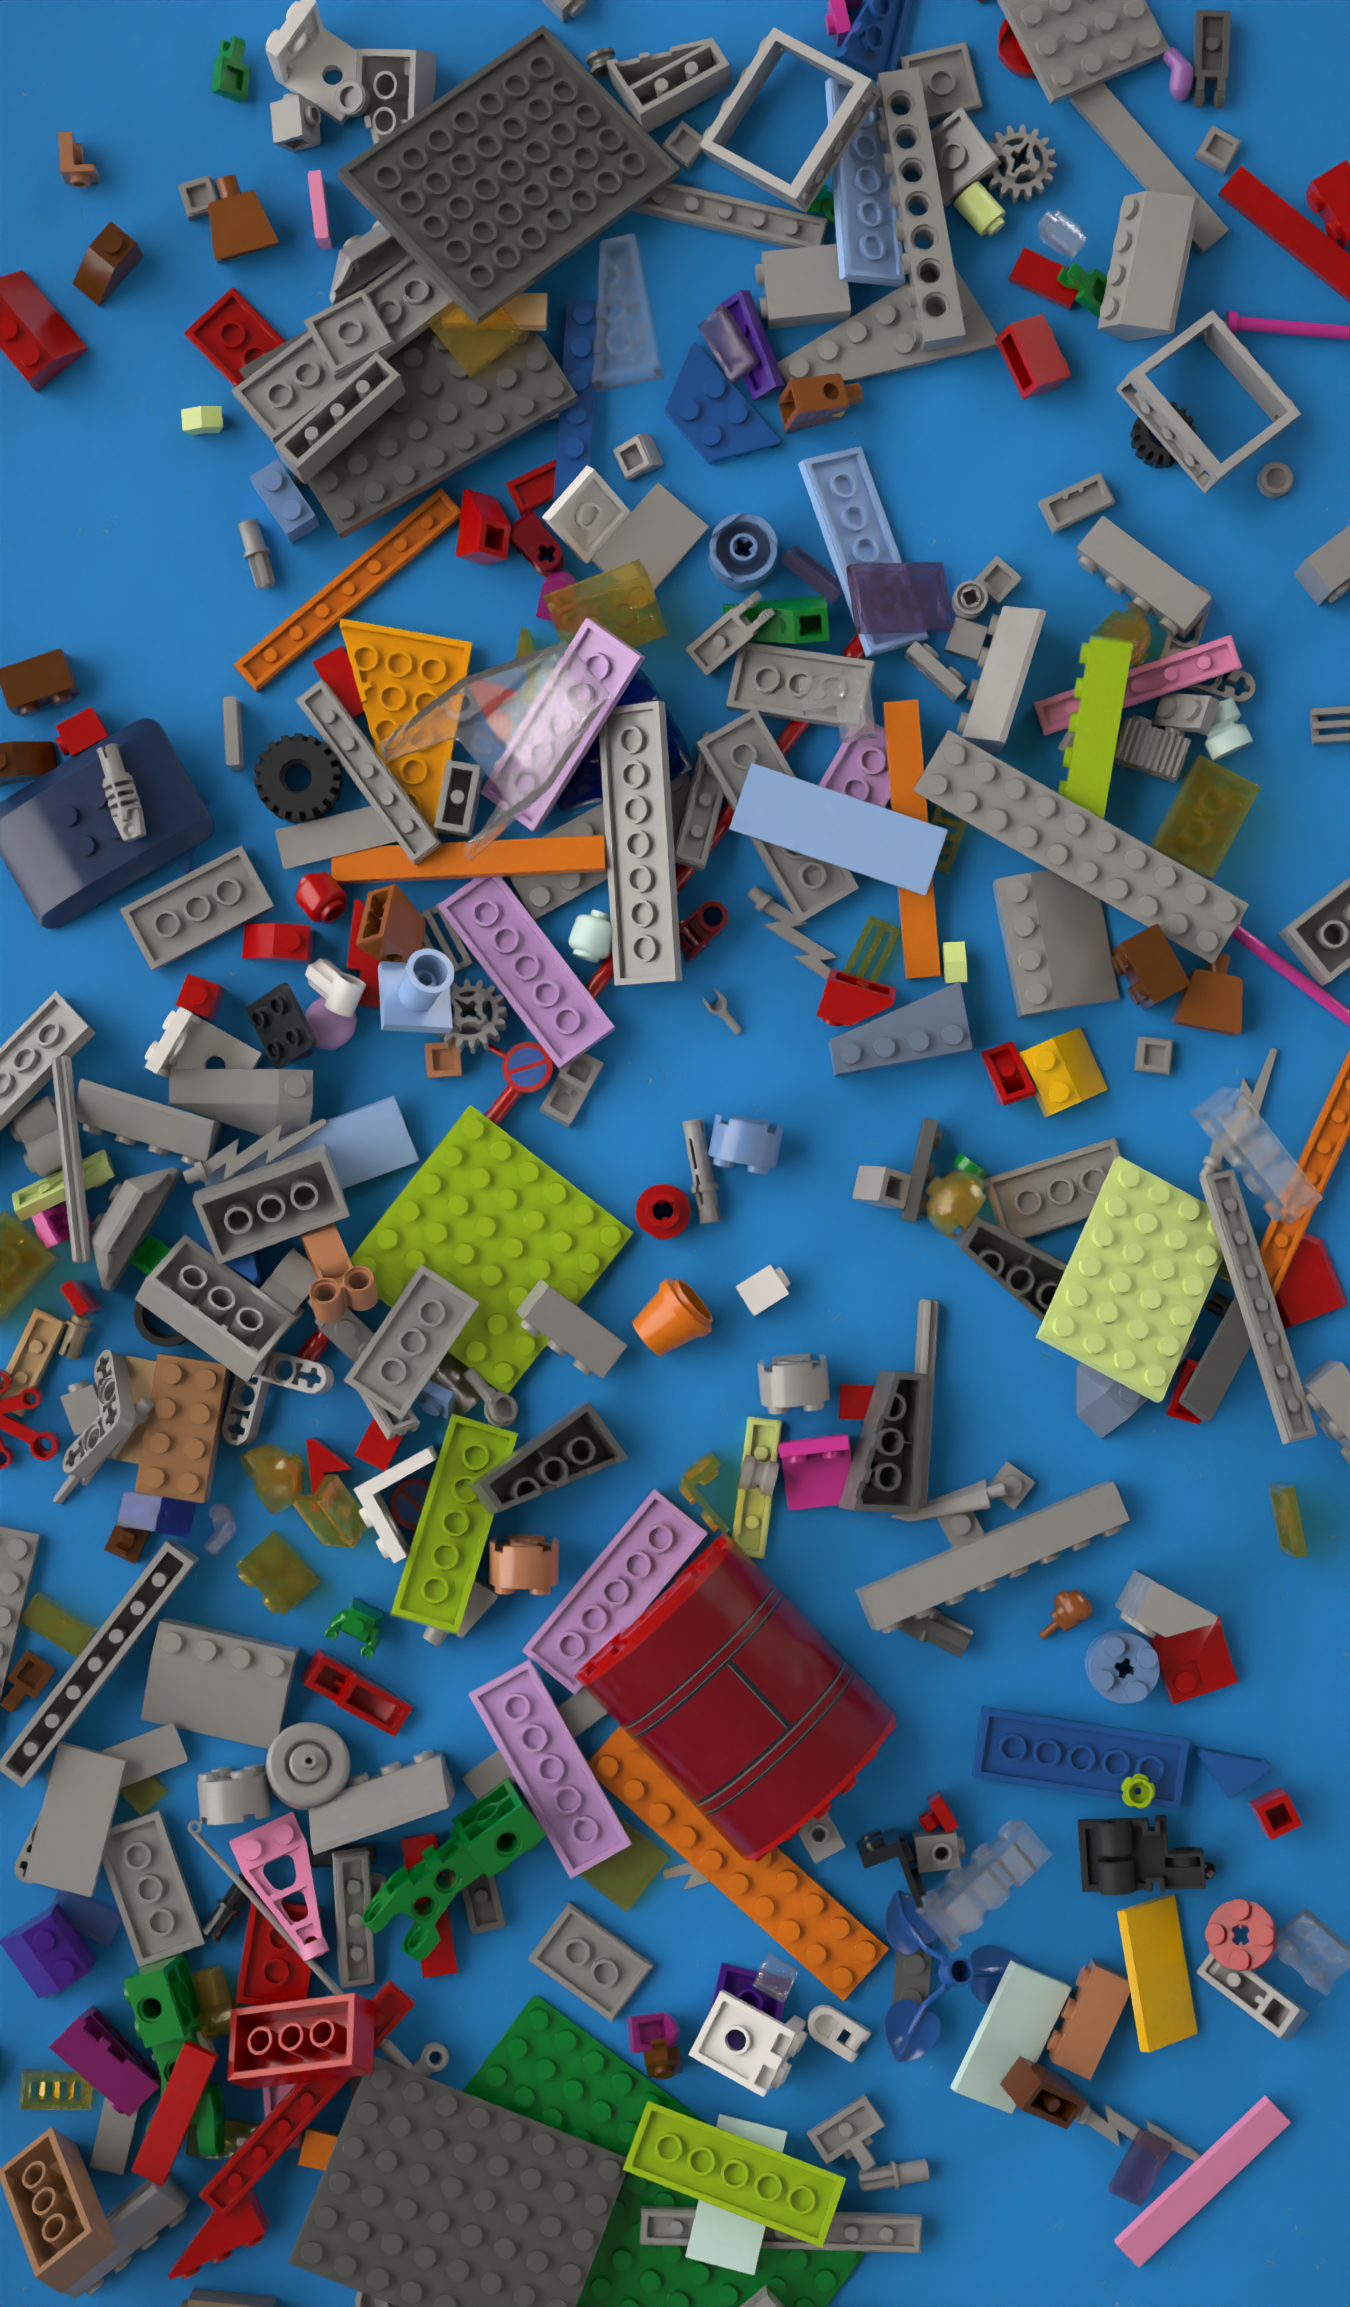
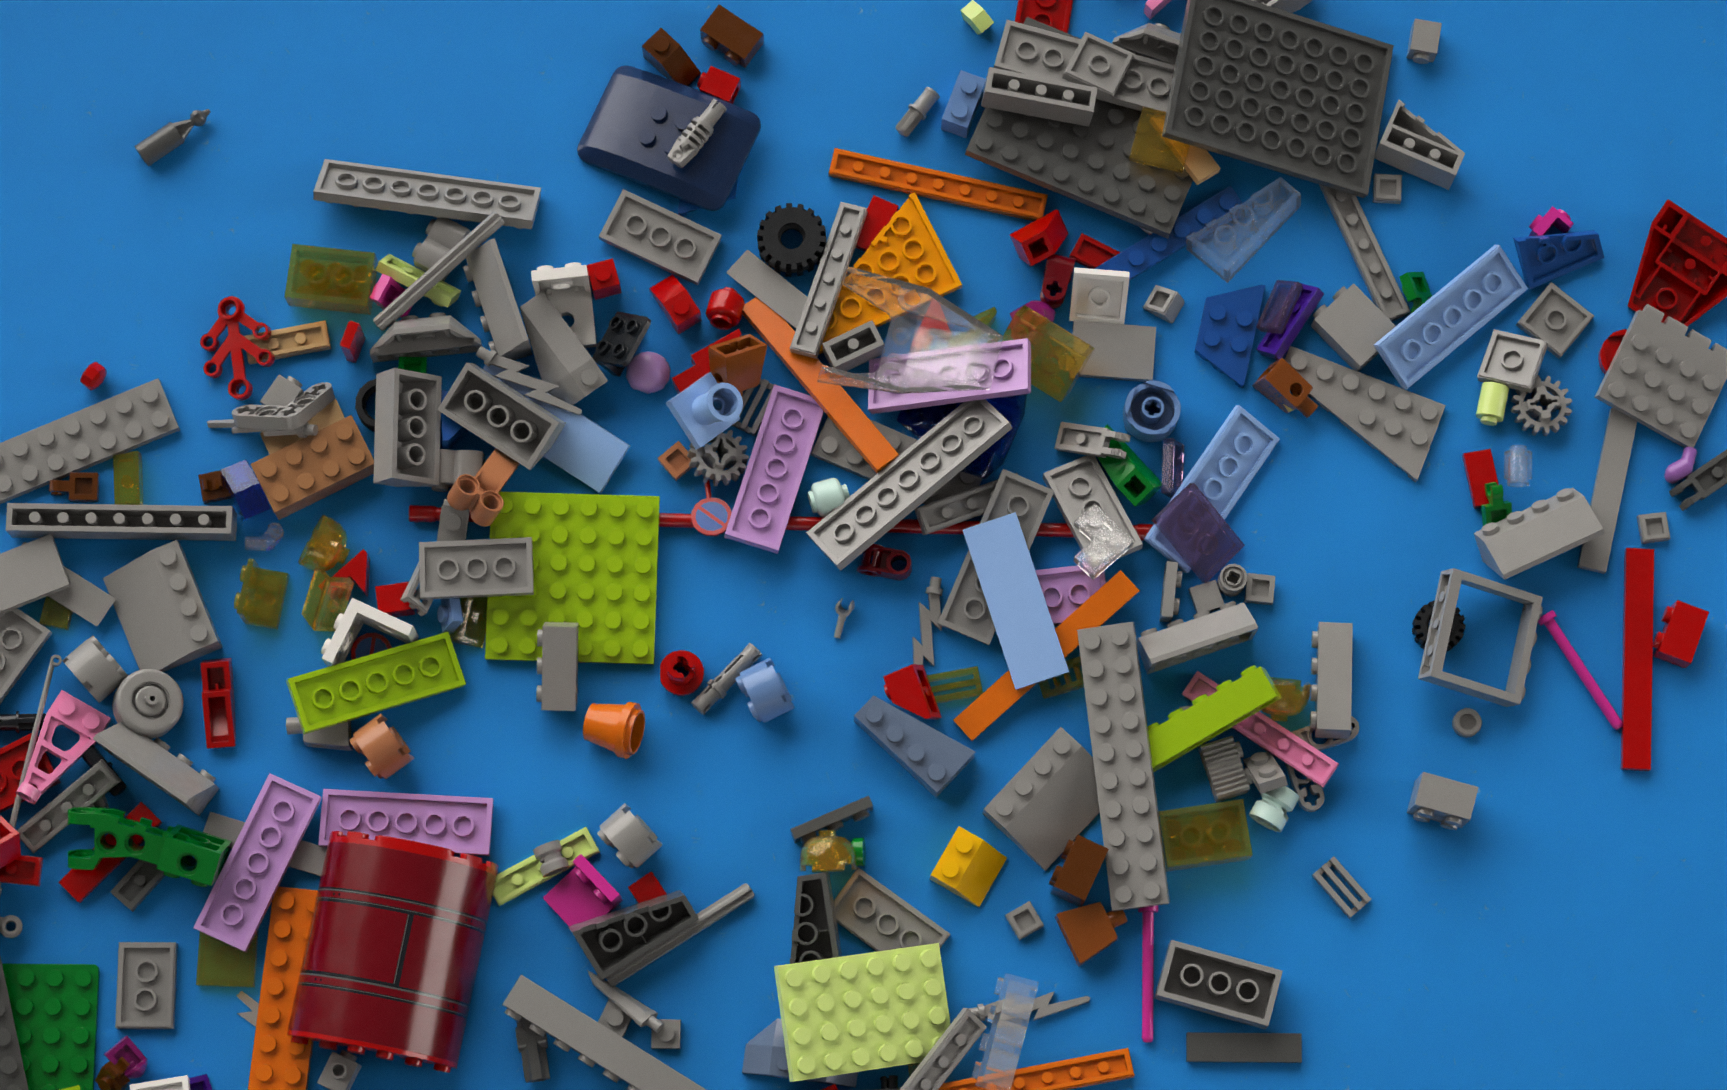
camera: 55 degrees right, 10 degrees down
dark tan pin [58,1314,93,1360] -> none
light grey beam [222,1350,334,1446] -> none
light grey tile [223,696,244,771] -> none
white piece [305,958,366,1017] -> none
green piece [324,1598,385,1659] -> none
light grey plate [463,1366,518,1428] -> none
dark grey wedge [469,1402,629,1514] -> none
light grey slope [539,1053,604,1128] -> none
dark grey bush [585,47,615,78] -> none
clear yellow bracket [678,1449,730,1534] -> none
light grey window [699,27,881,213] -> none
white brick [735,1264,791,1316] -> none
light grey brick [852,1165,911,1209] -> none
light grey brick [874,67,966,352] -> none
yellowish green piece [942,941,967,983] -> none
red slope [981,1041,1037,1106] -> none
red brick [995,314,1071,400] -> none
light grey plate [1038,472,1116,535] -> none

